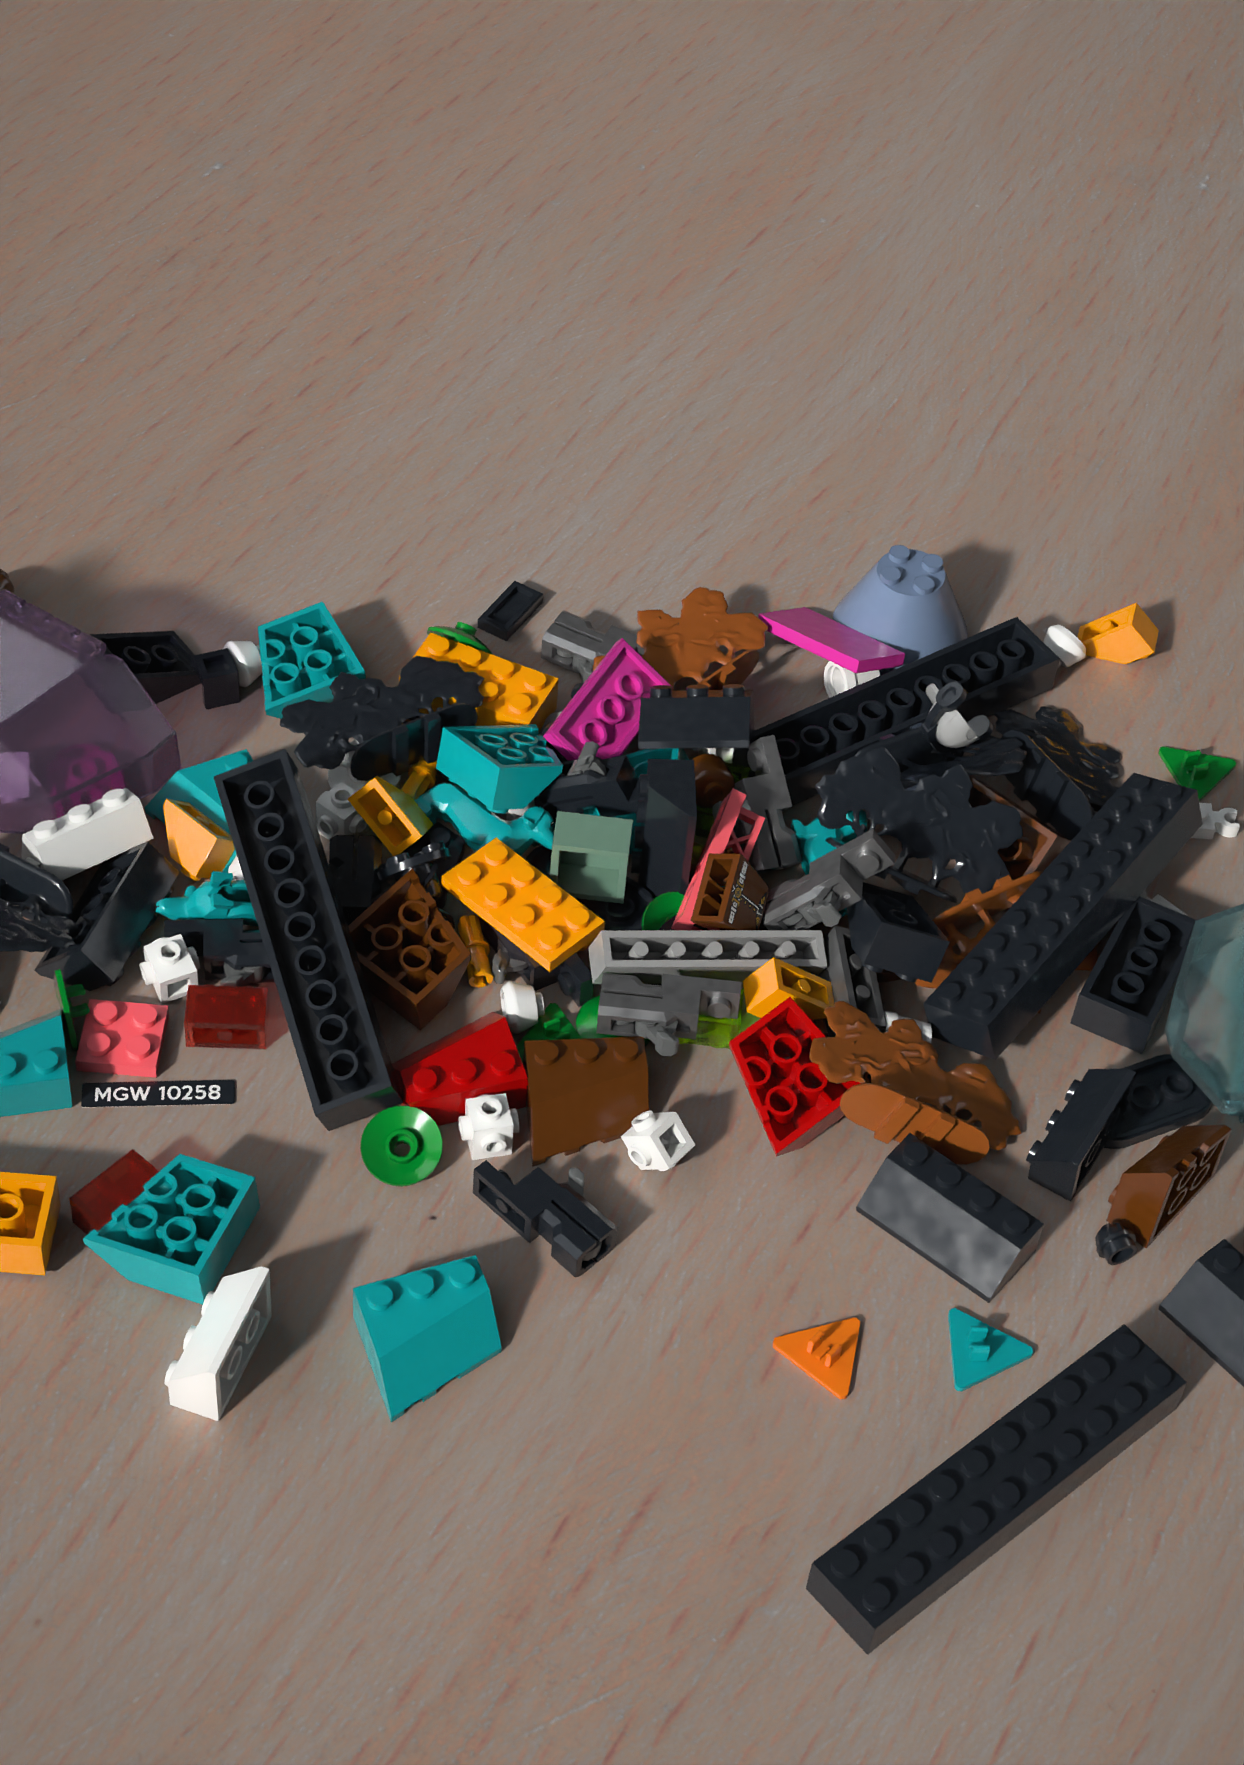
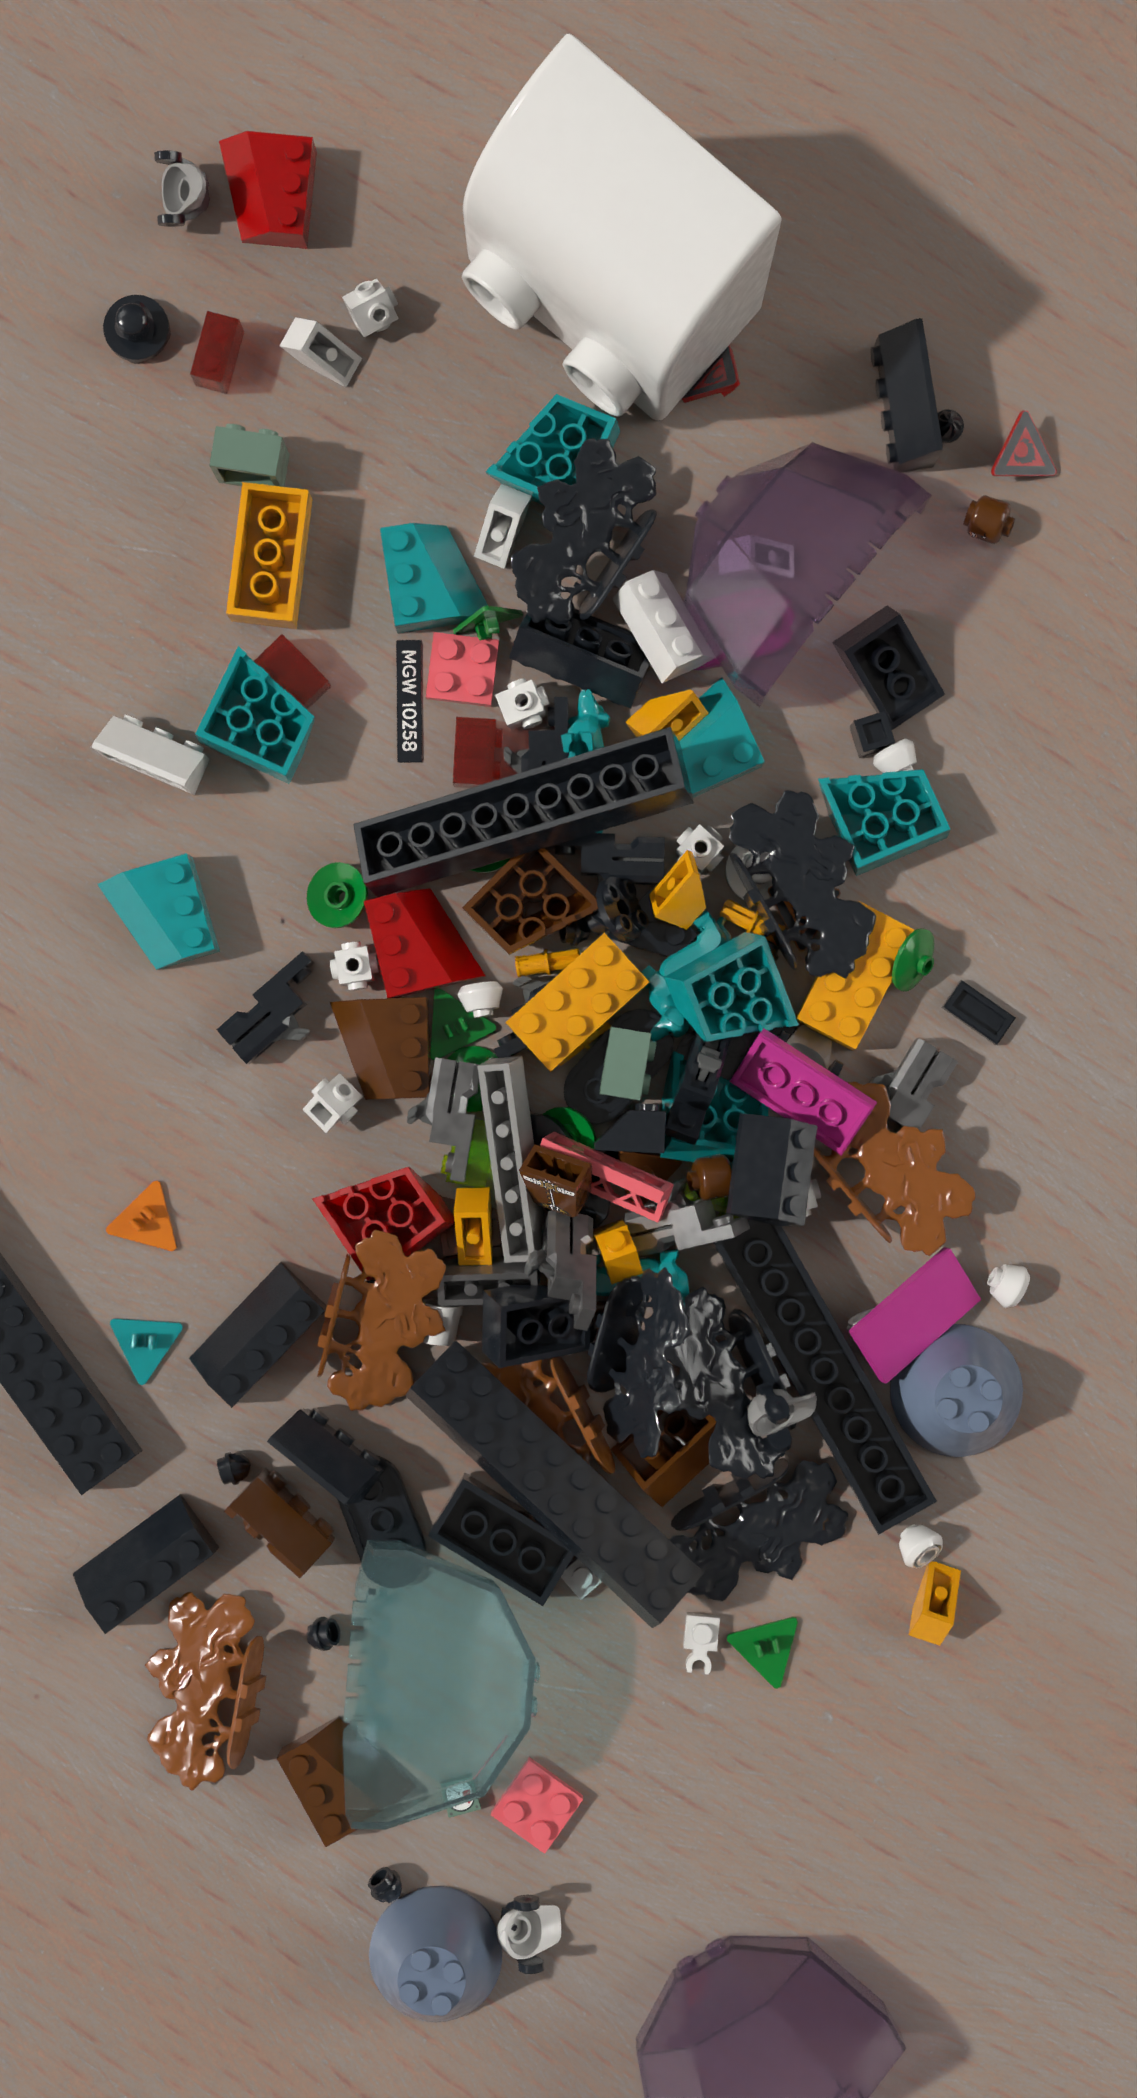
camera: 100 degrees right, 40 degrees up
none -> light orange slope [593,1219,643,1284]
none -> white cone [987,1264,1030,1308]

